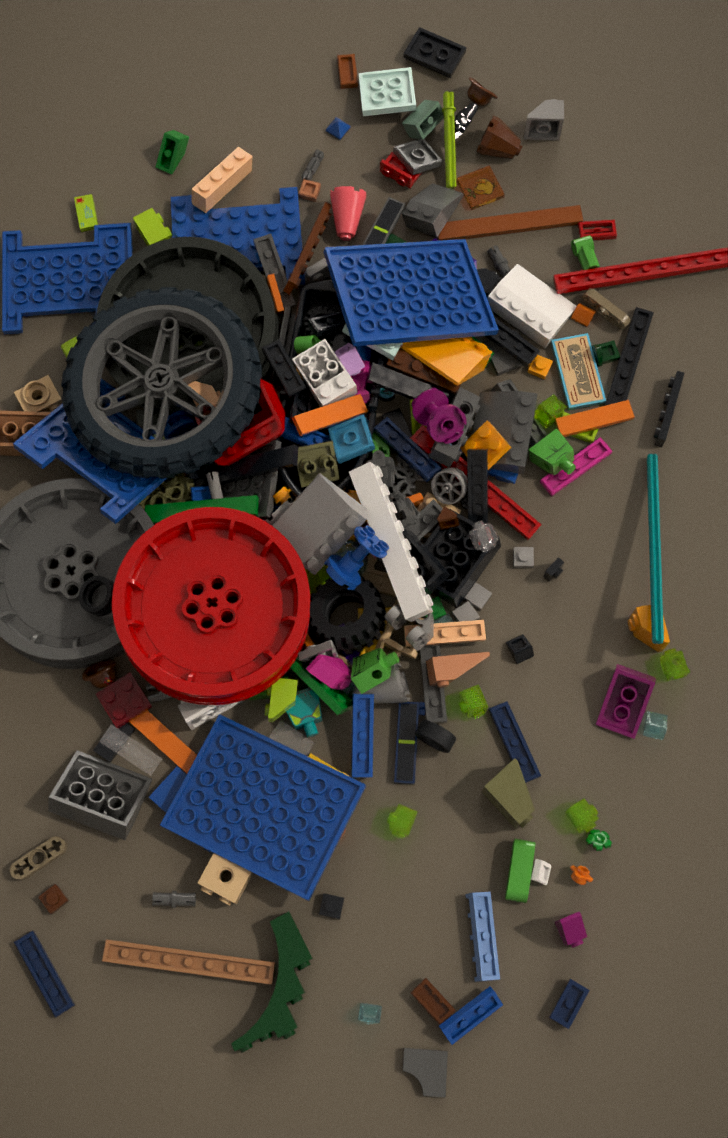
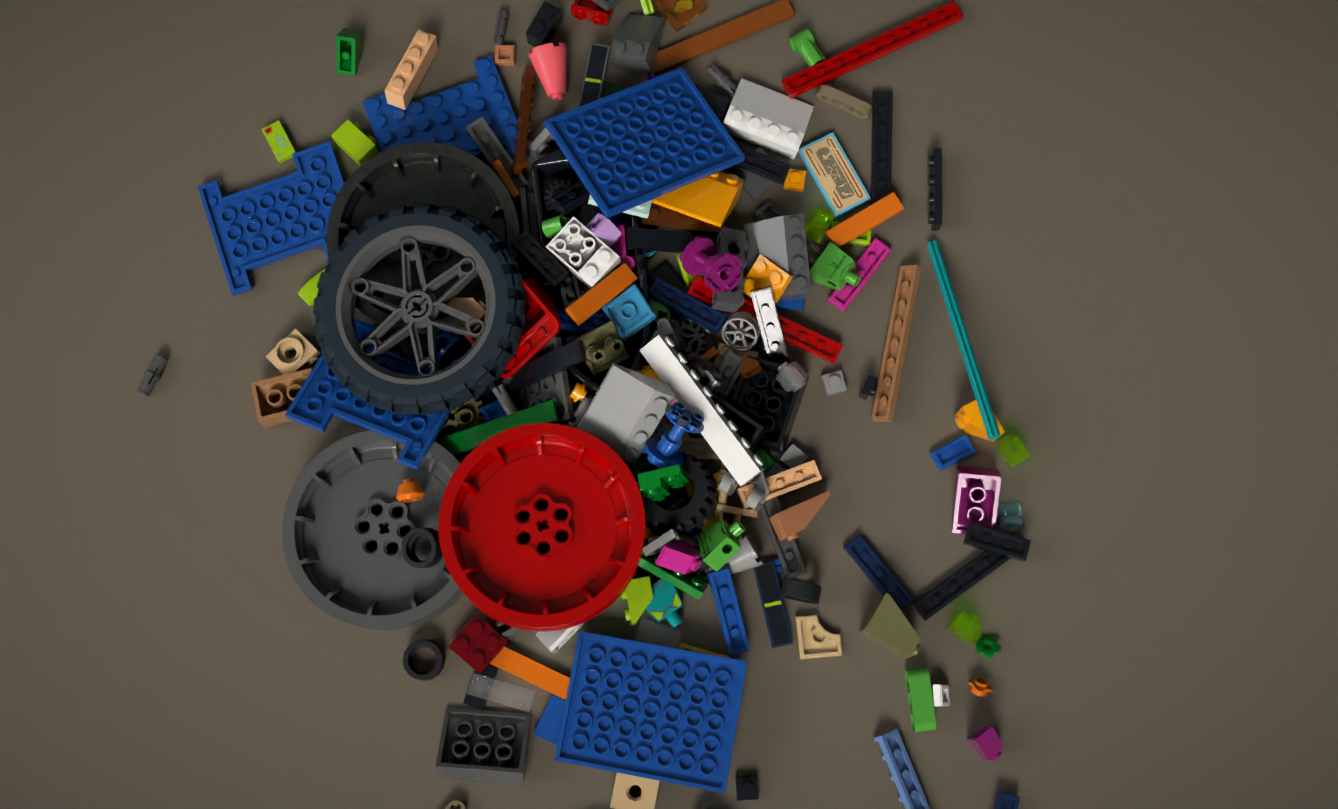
camera: 15 degrees left, 5 degrees up
reddish brown hat [82,660,117,688] -> none
clear neon green brick [387,804,418,839] -> none
clear neon green brick [459,684,489,719] -> none
light grey tile [464,583,492,611] -> none
black slope [506,634,534,664] -> none
orange slope [571,303,596,327] -> none
red tile [578,219,617,240] -> none
dark green tile [592,340,620,367] -> none
none -> orange cone [396,478,425,503]
none -> black tyre [403,639,445,681]
none -> black brick [526,1,563,47]
none -> green plate [636,464,690,501]
none -> tan tile [795,615,842,659]
none -> medium nougat plate [871,265,922,422]
none -> black tile [912,531,1016,621]
none -> blue tile [930,434,977,471]
none -> black plate [963,523,1031,562]

